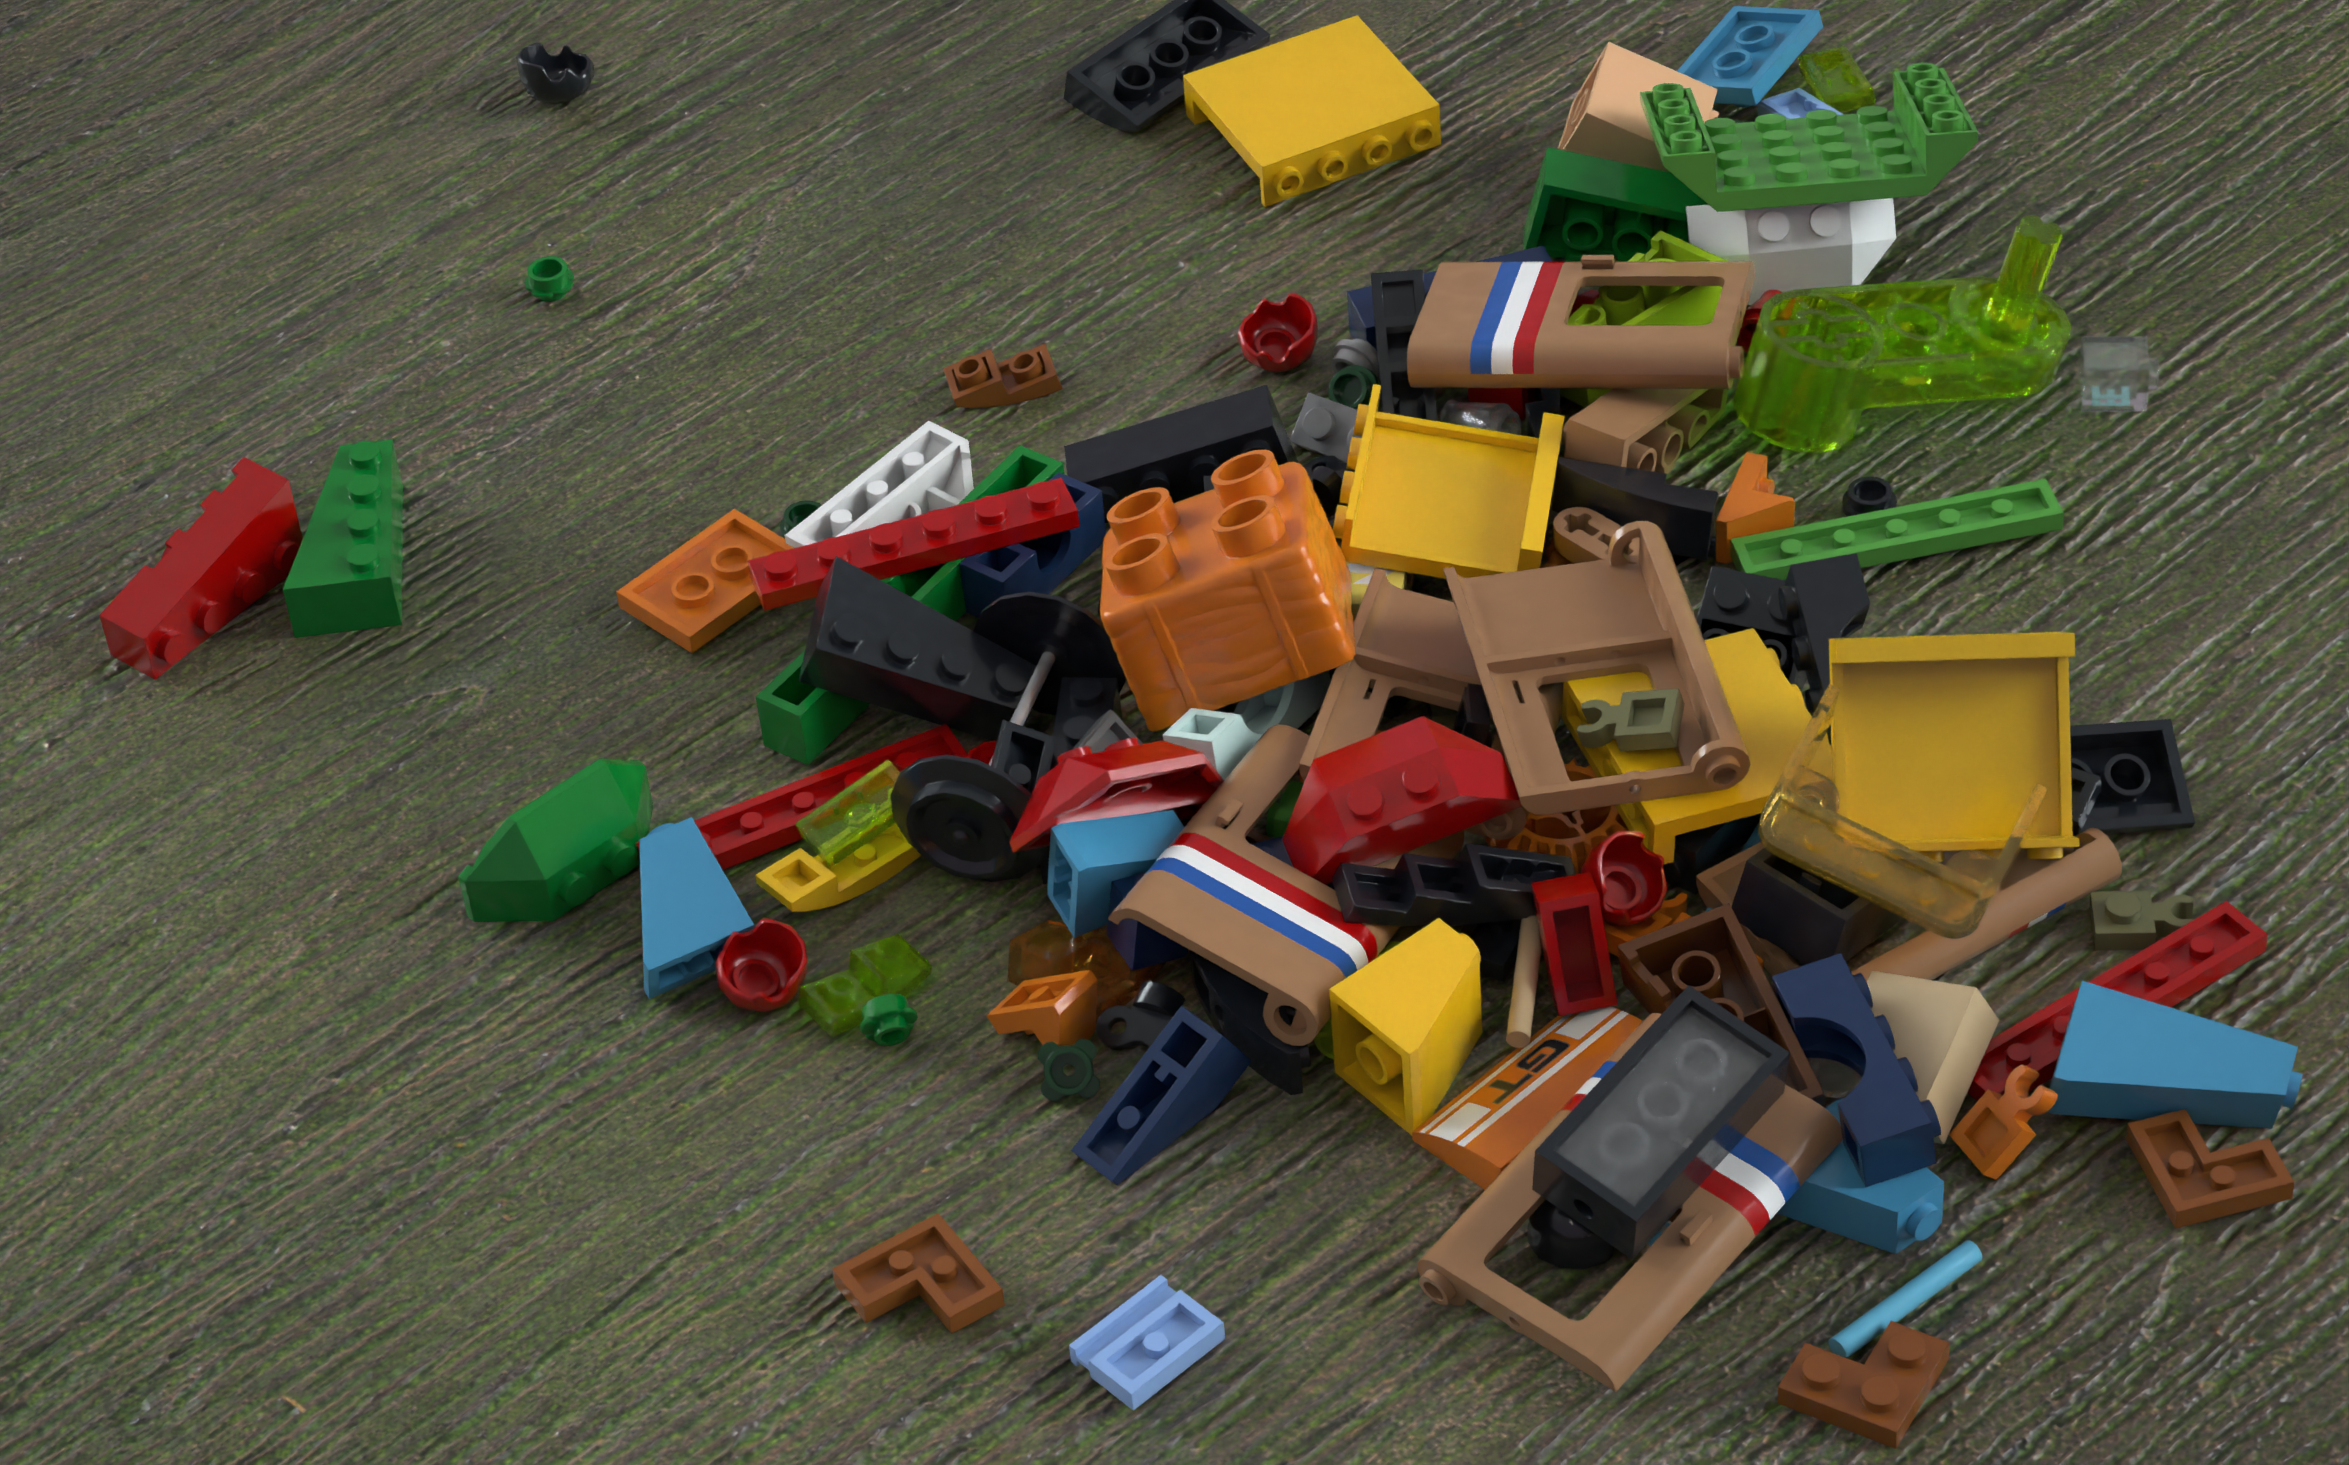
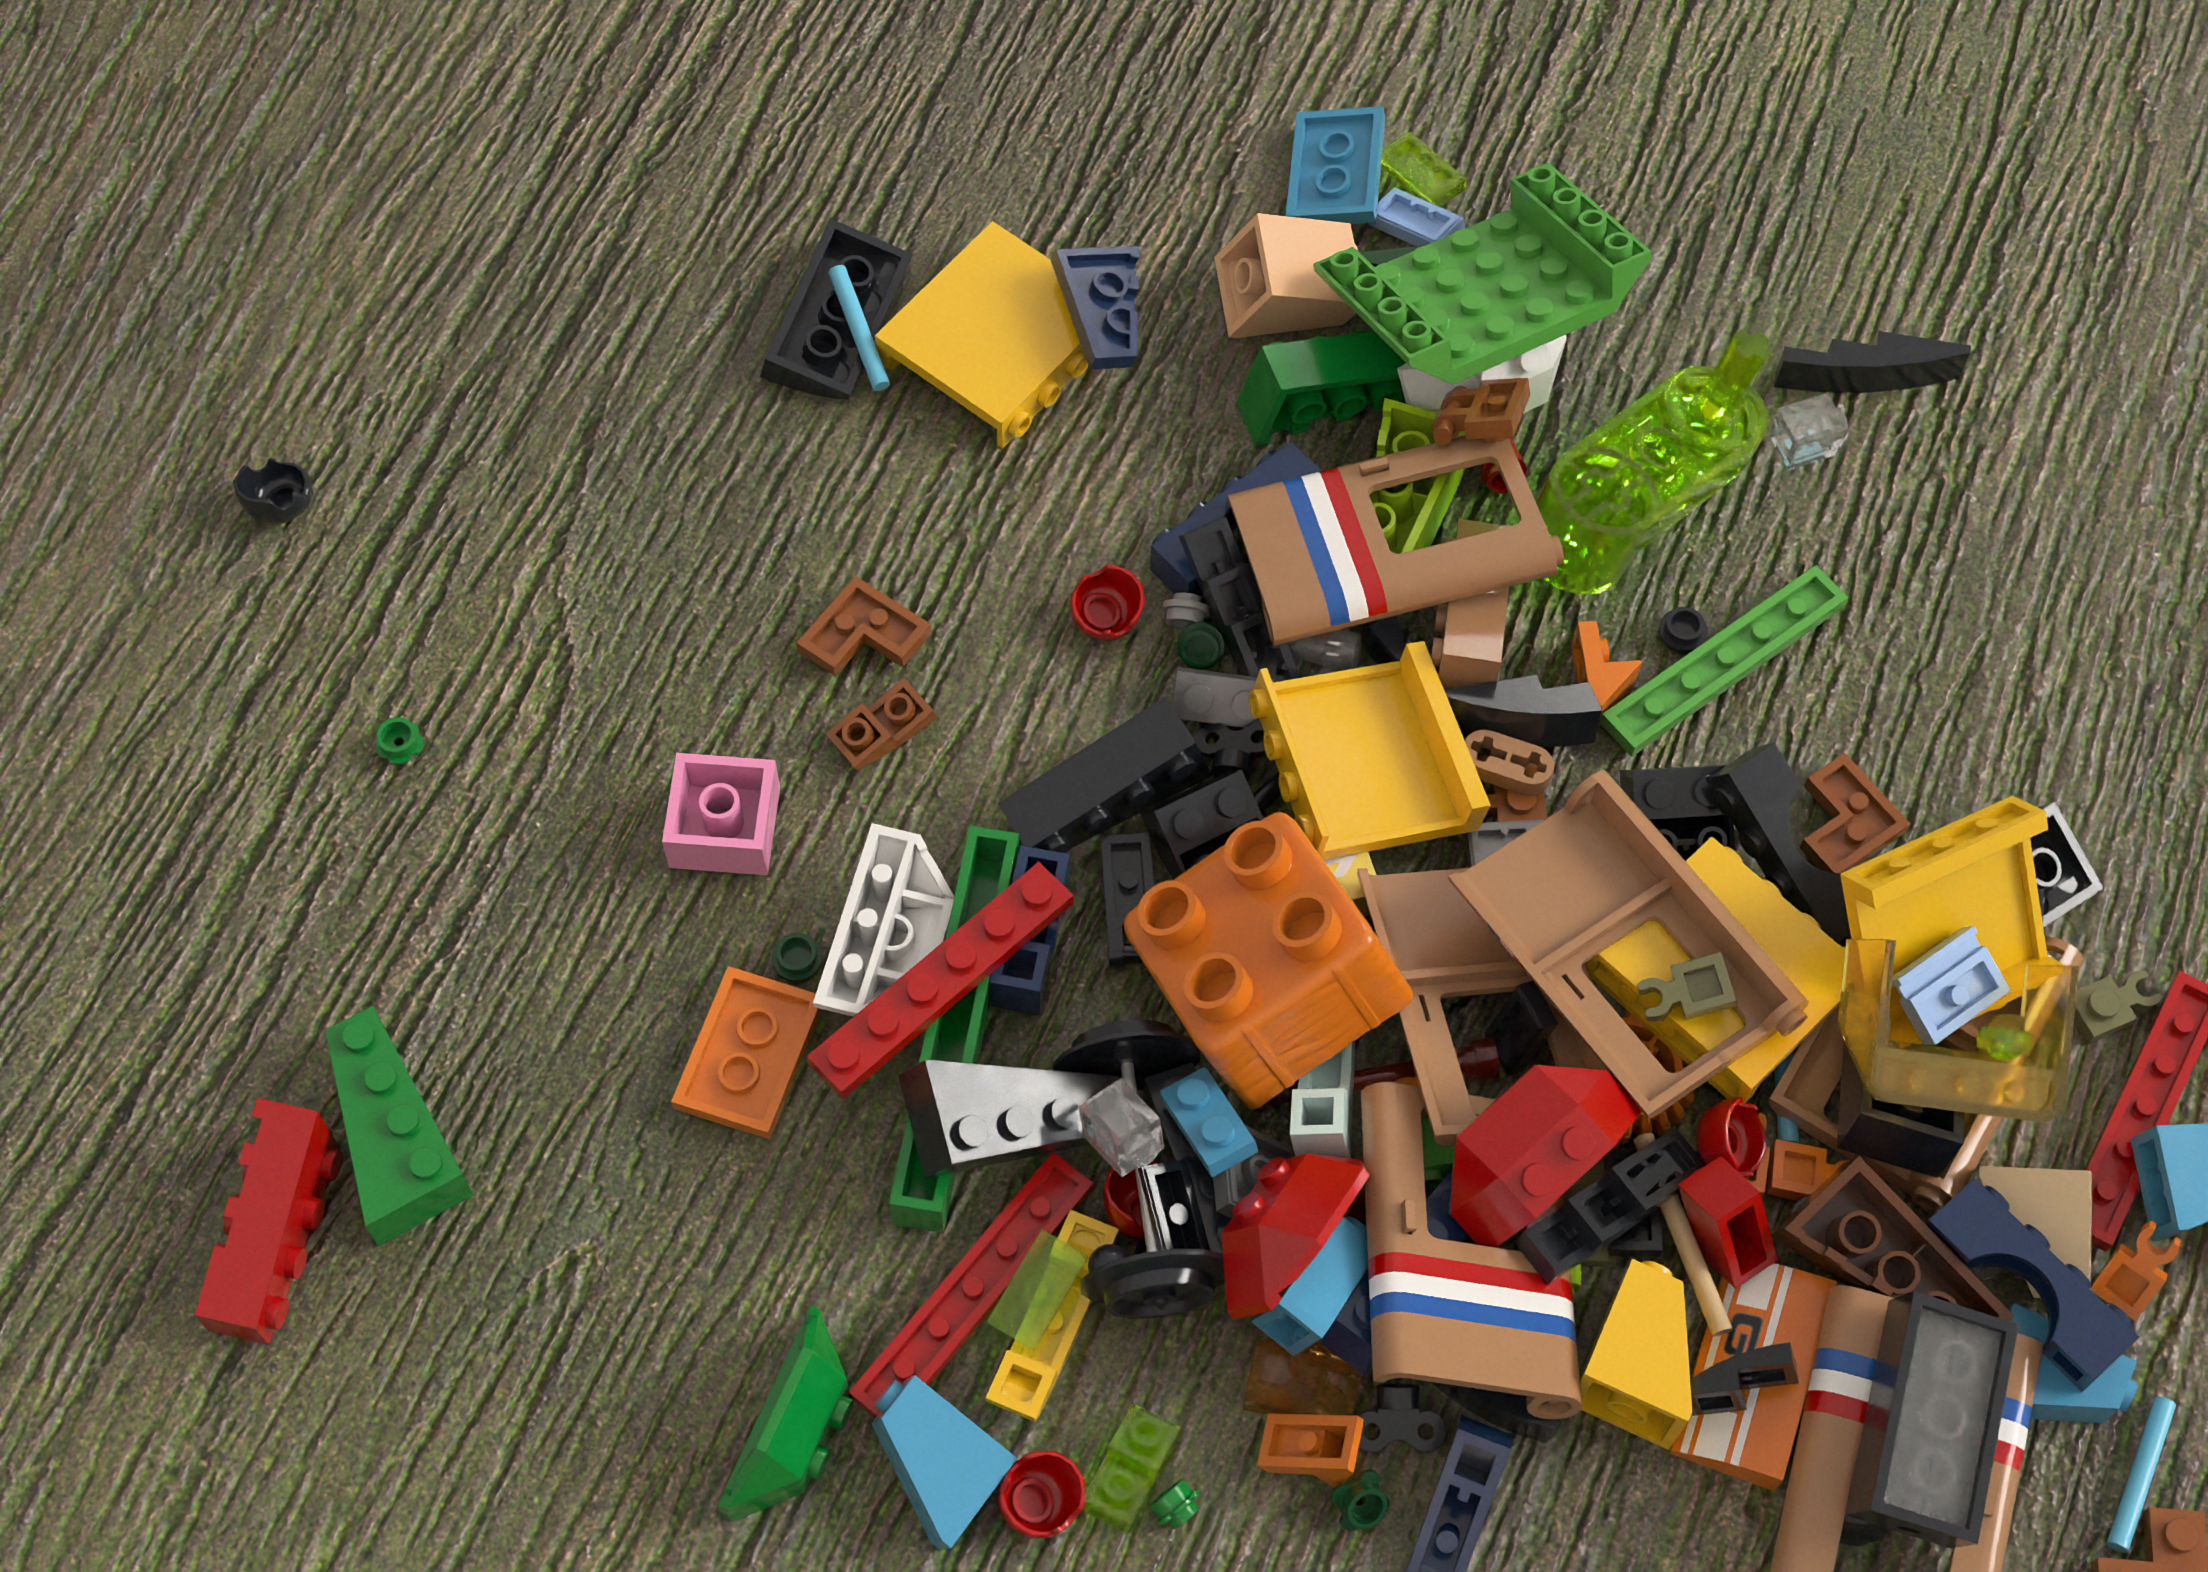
camera: 30 degrees left, 20 degrees up
none -> bright pink brick [662,753,780,875]
none -> dark orange plate [796,576,932,677]
none -> medium azure bar [828,265,890,391]
none -> dark blue wing [1051,246,1139,370]
none -> clear brick [1078,1078,1164,1177]
none -> dark azure plate [1159,1067,1258,1177]
none -> dark orange plate [1432,378,1530,445]
none -> black slope [1690,1342,1799,1416]
none -> black slope [1774,331,1971,393]
none -> light blue plate [1887,926,2011,1045]
none -> clear neon green tile [1976,1026,2032,1061]

